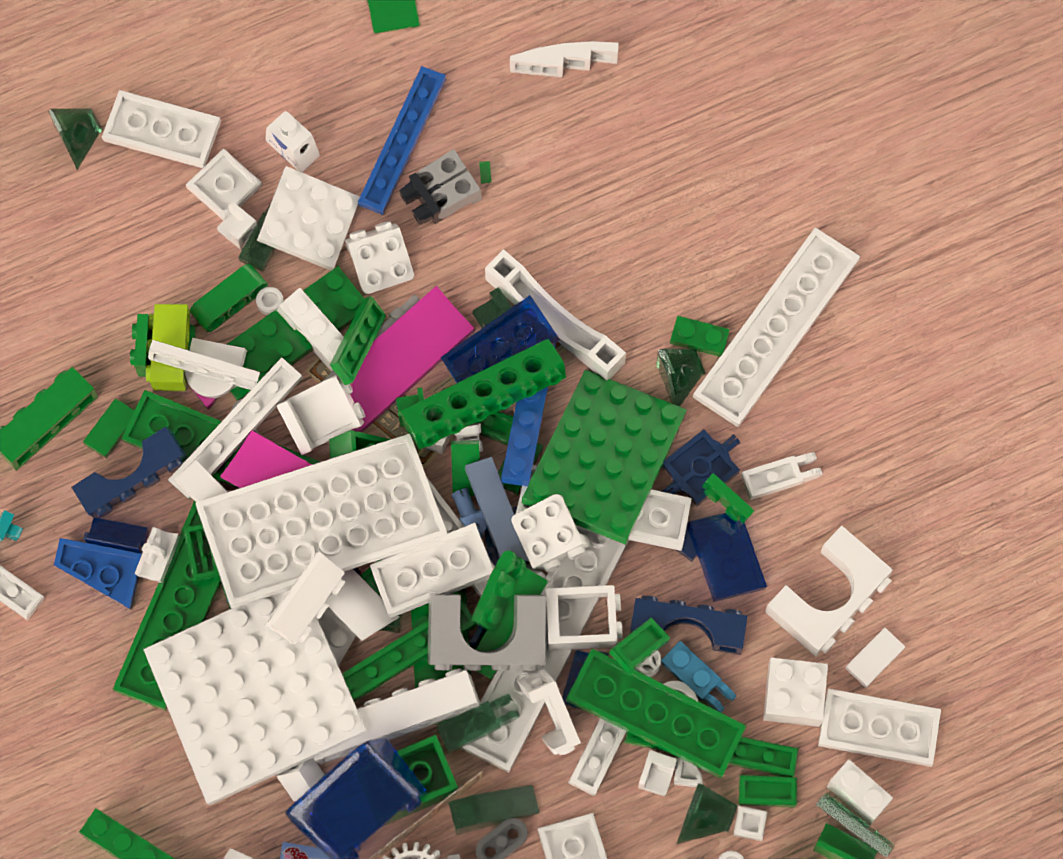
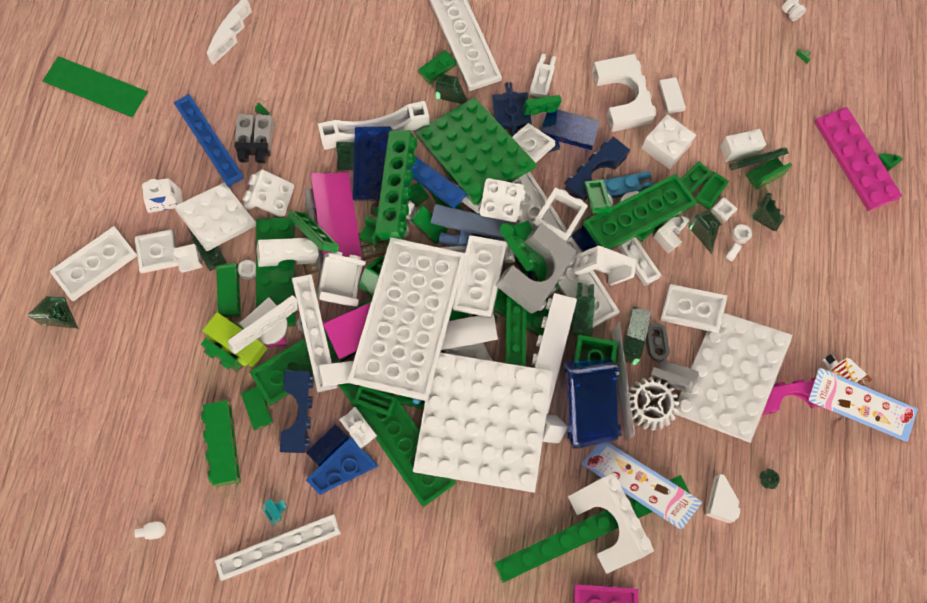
camera: 60 degrees left, 0 degrees up
white slope [265,551,345,645] -> none
white plate [818,689,941,767] -> none

